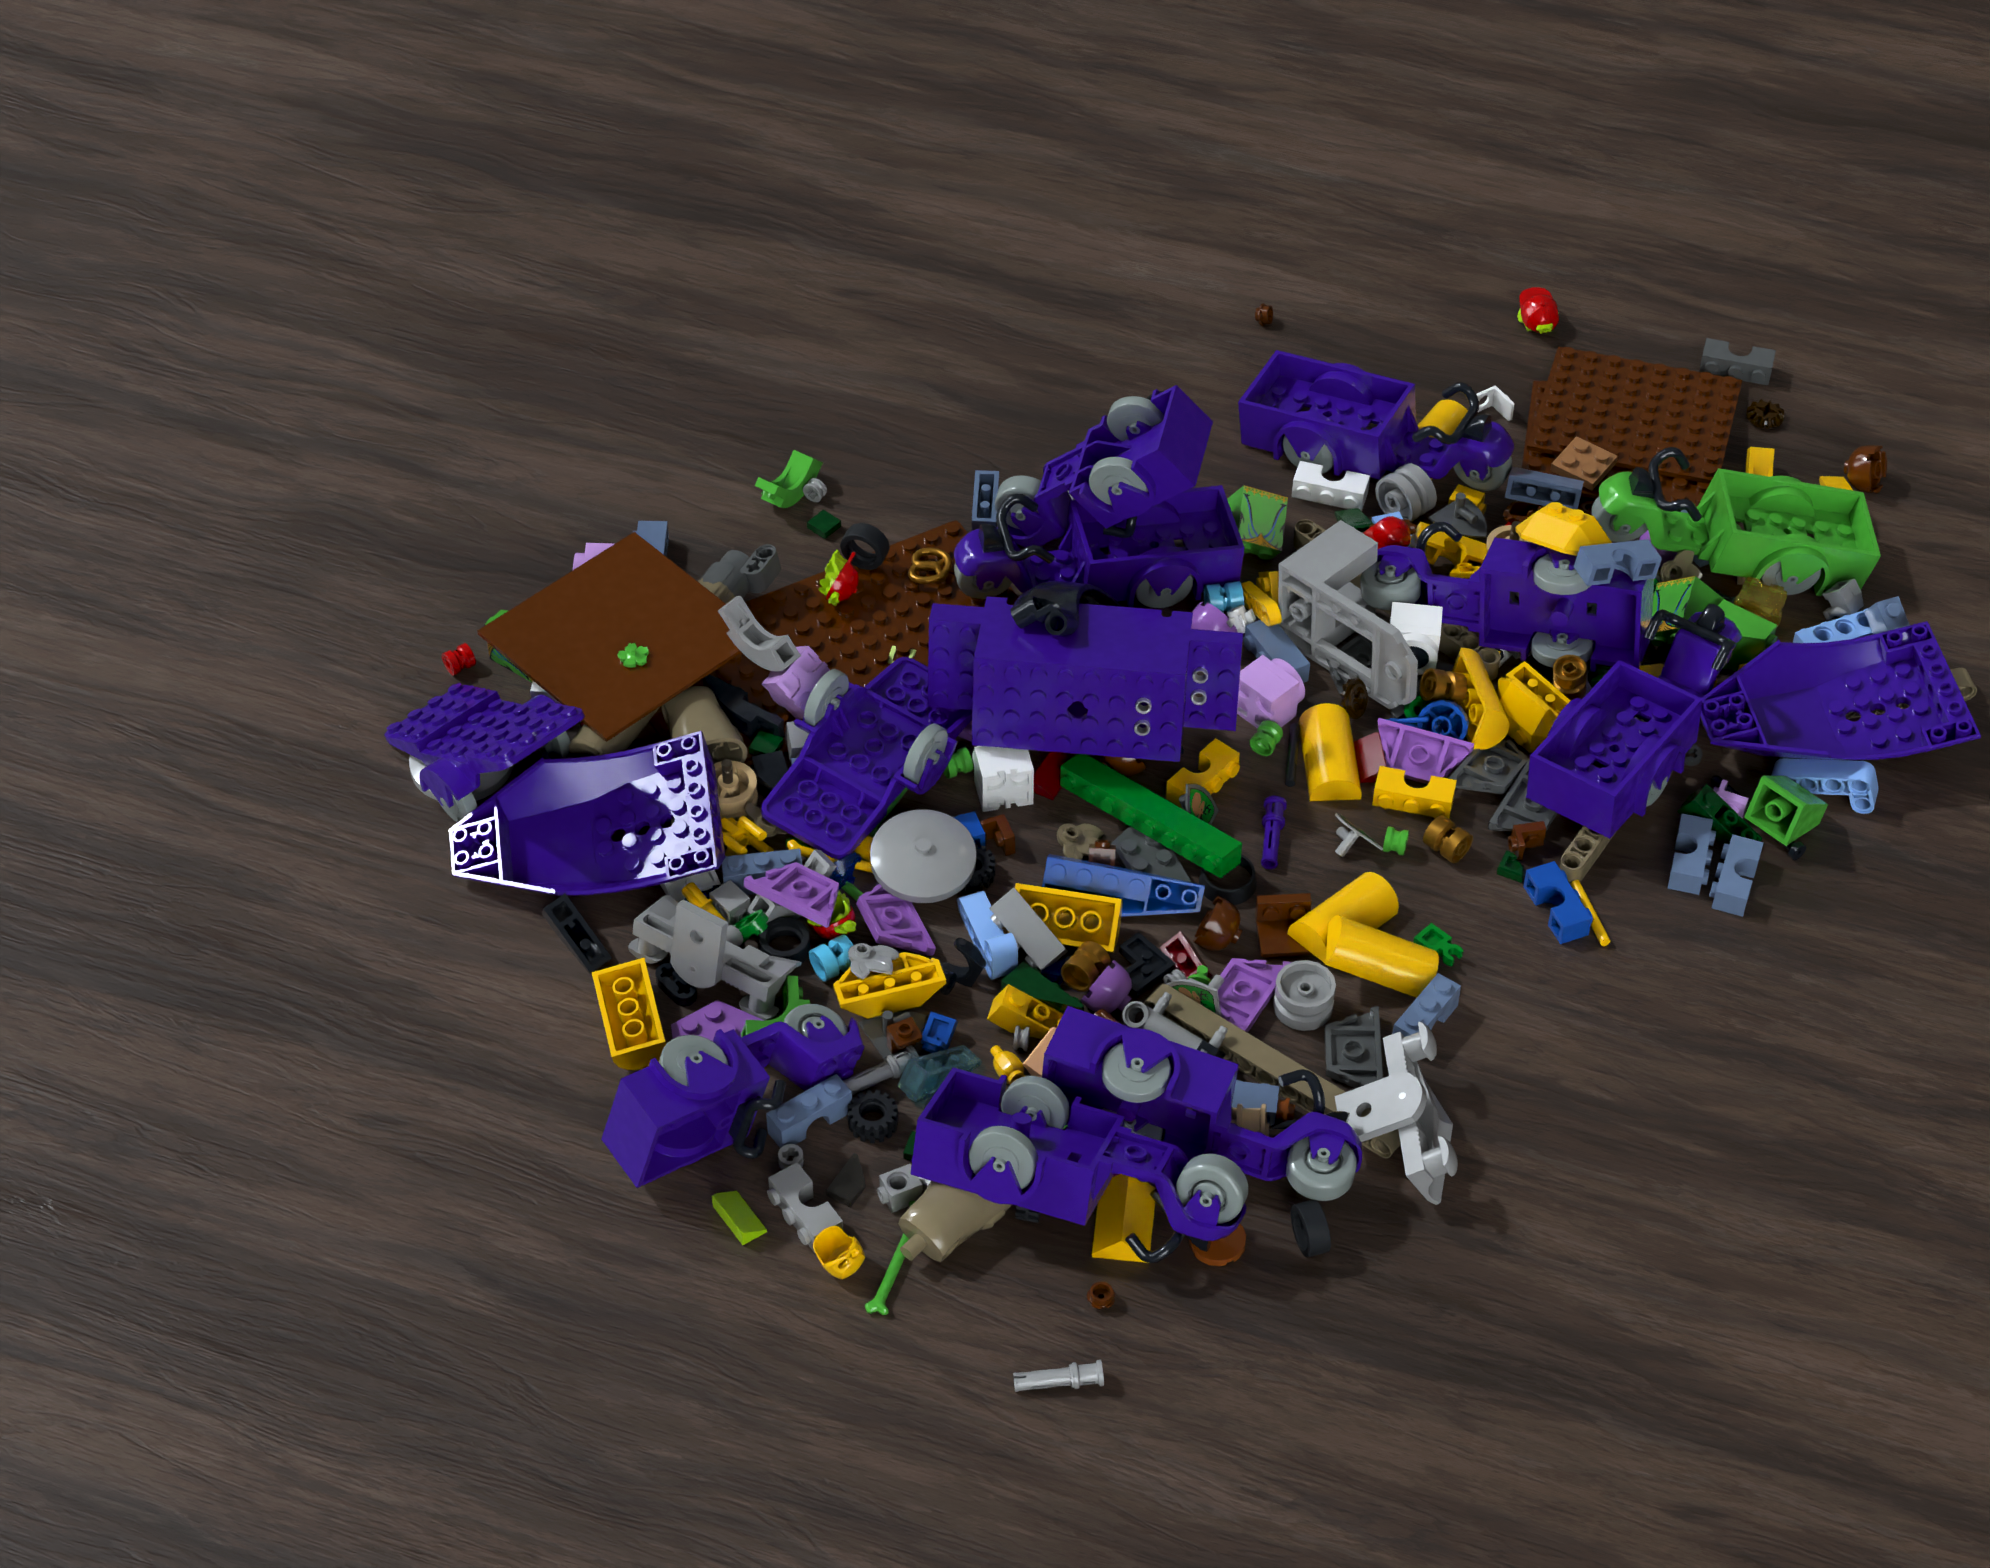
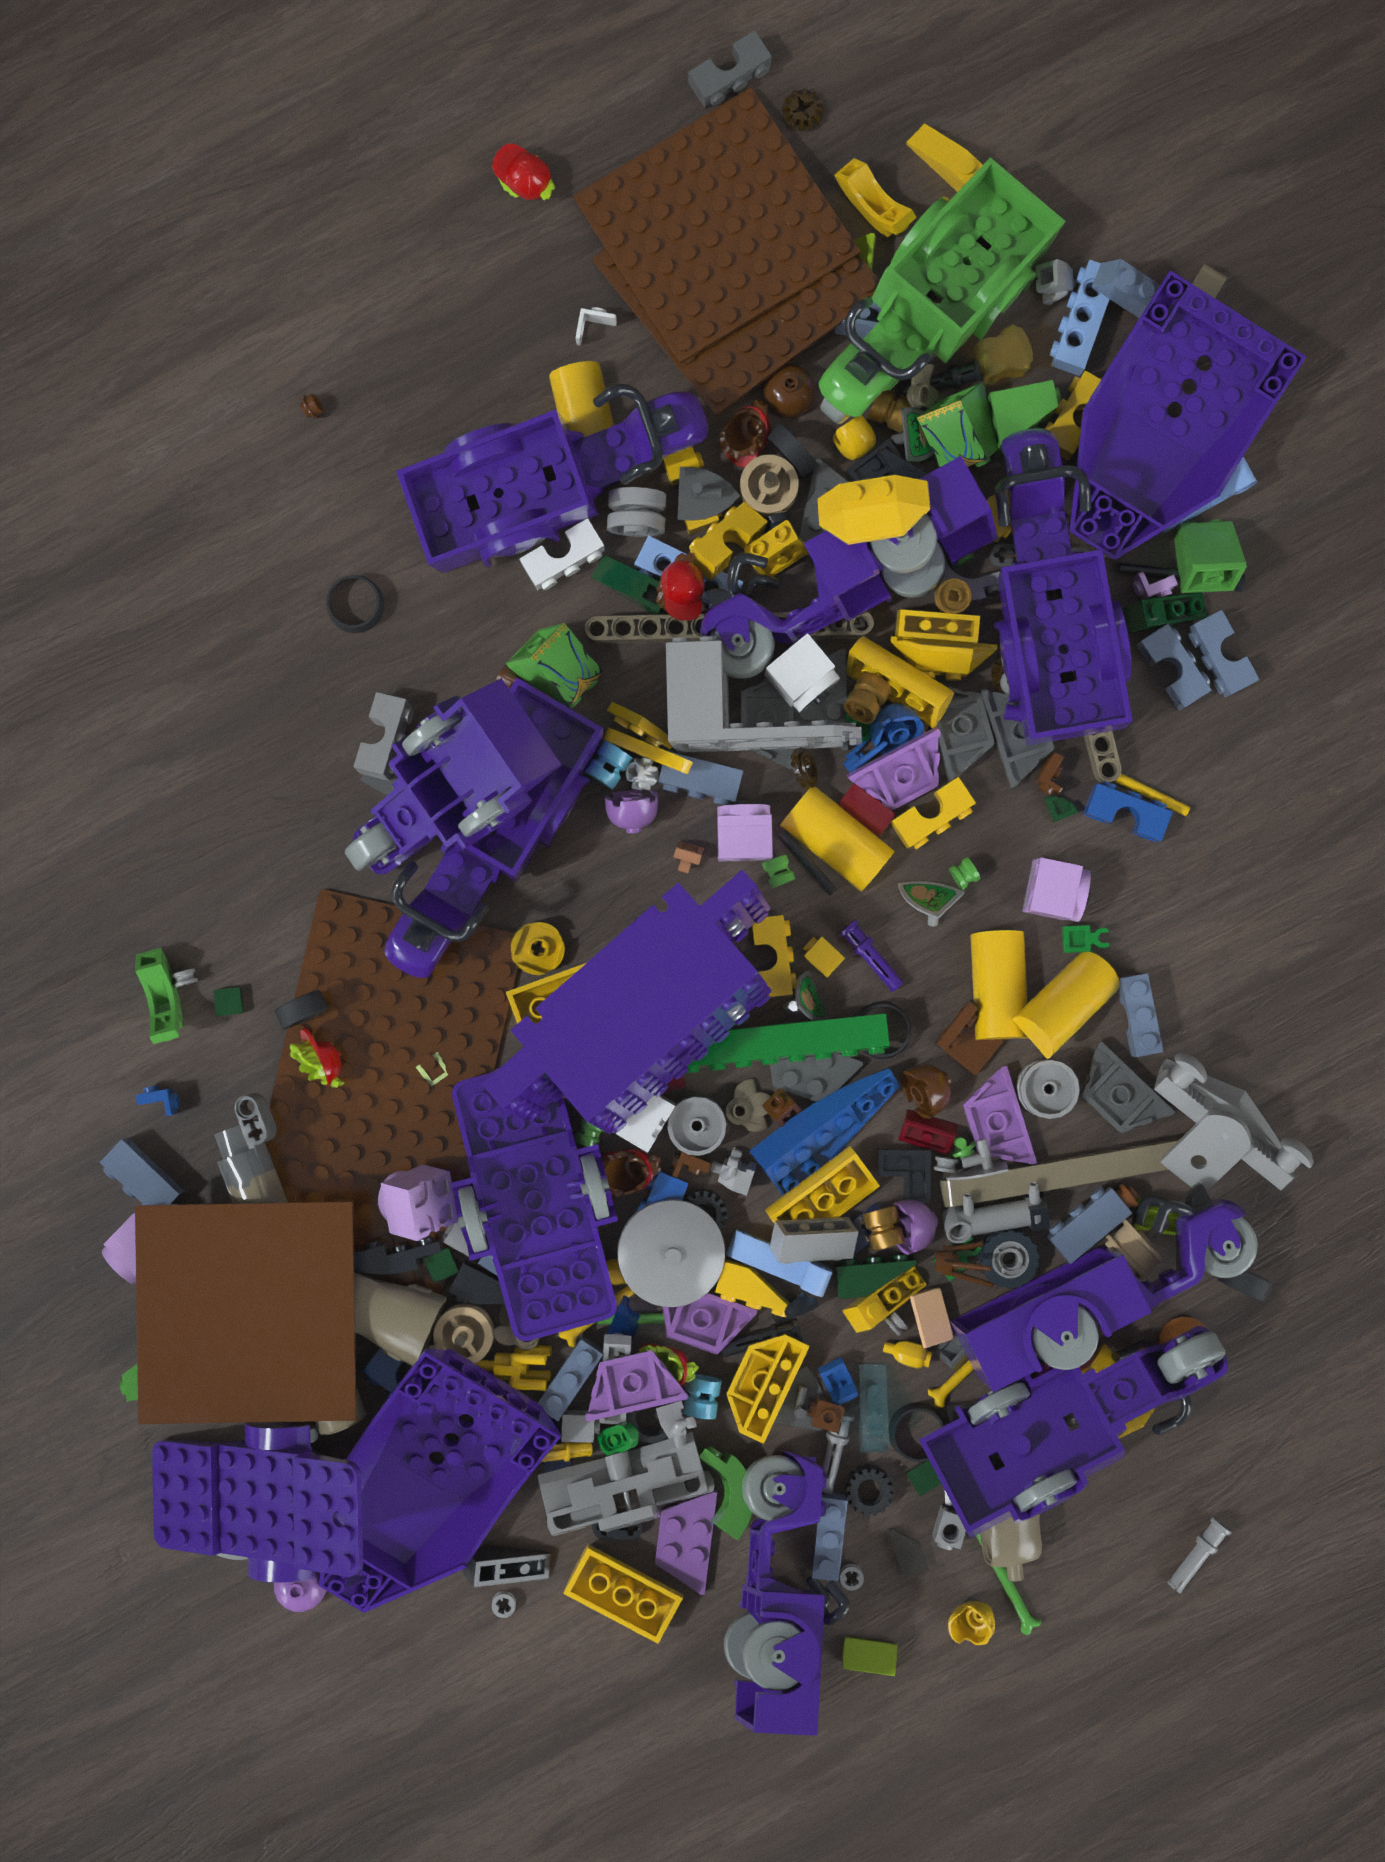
camera: 45 degrees left, 40 degrees up
red wheel [442,643,476,676] -> none
bright green plant [617,643,649,668] -> none
light grey arch [718,596,801,671] -> none
light grey arch [767,1162,843,1253] -> none
light grey plate [848,943,899,980] -> none
pearl gold piece [908,548,952,584] -> none
sand blue brick [972,470,999,530] -> none
black panel [1011,581,1122,636] -> none
reddish brown plate [1087,1282,1115,1309] -> none
pearl gold wheel [1423,815,1473,863] -> none
sand blue brick [1505,466,1584,509] -> none
medium nougat plate [1550,436,1618,490] -> none
sand blue arch [1574,539,1662,586] -> none
reddish brown cylinder [1844,445,1887,493] -> none
none -> blue bracket [135,1085,180,1116]
none -> medium lavender cylinder [274,1571,326,1612]
none -> light grey bush [492,1591,516,1618]
none -> reddish brown hair [601,1148,661,1197]
none -> light grey piece [656,1401,697,1449]
none -> light grey wheel [668,1095,726,1156]
none -> light grey piece [710,1147,757,1196]
none -> yellow slope [715,1259,790,1317]
none -> yellow brick [803,936,845,978]
none -> lavender piece [1022,858,1091,922]

